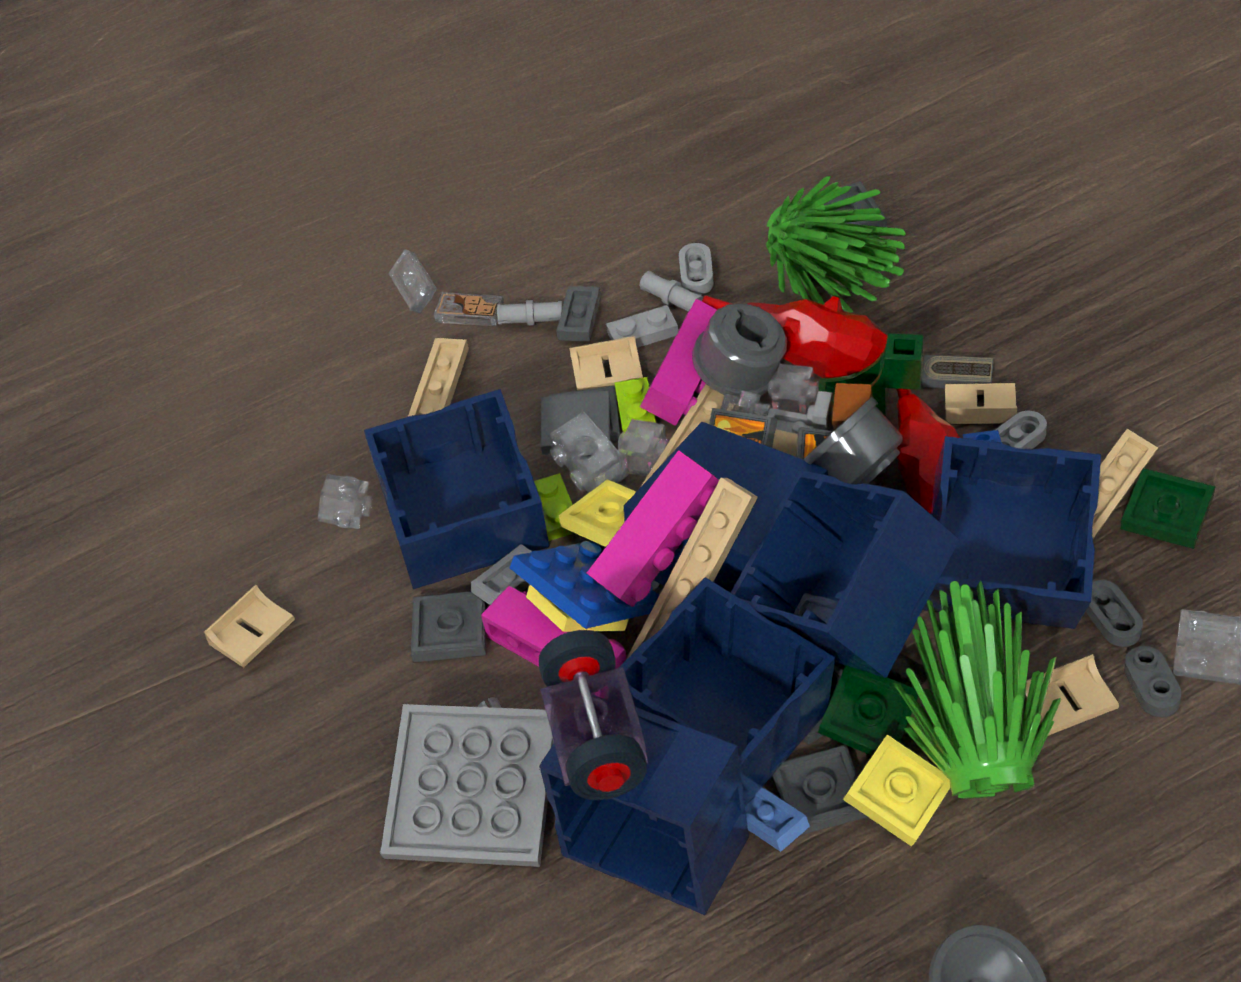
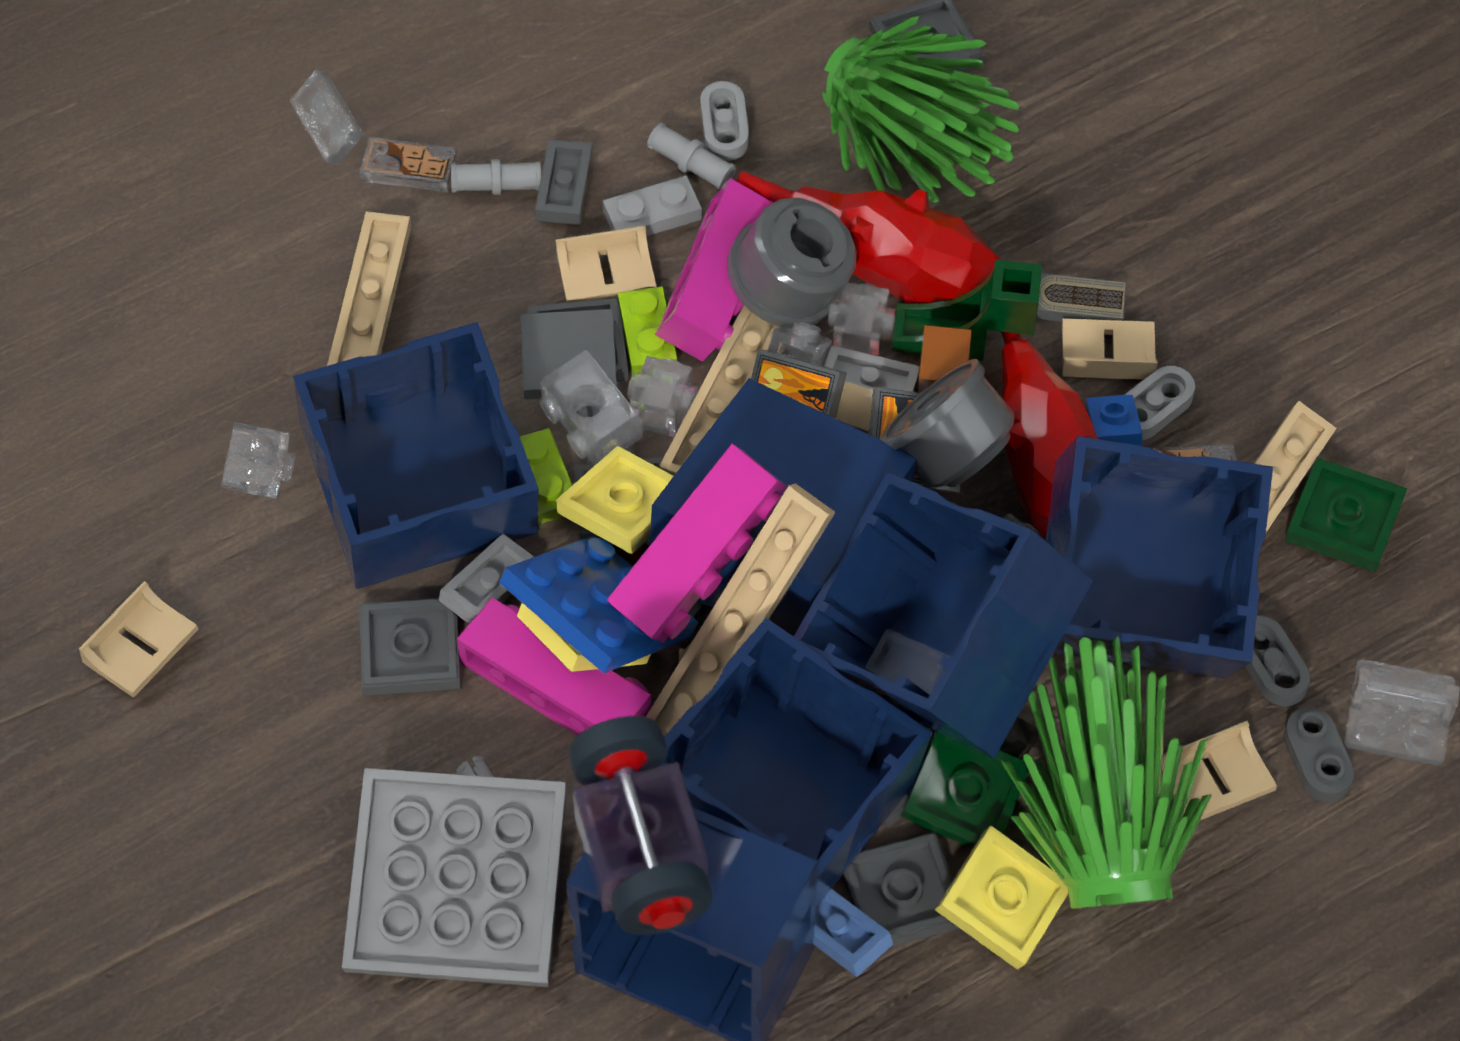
camera: 10 degrees left, 10 degrees up
light grey plate [807,391,833,430] -> none

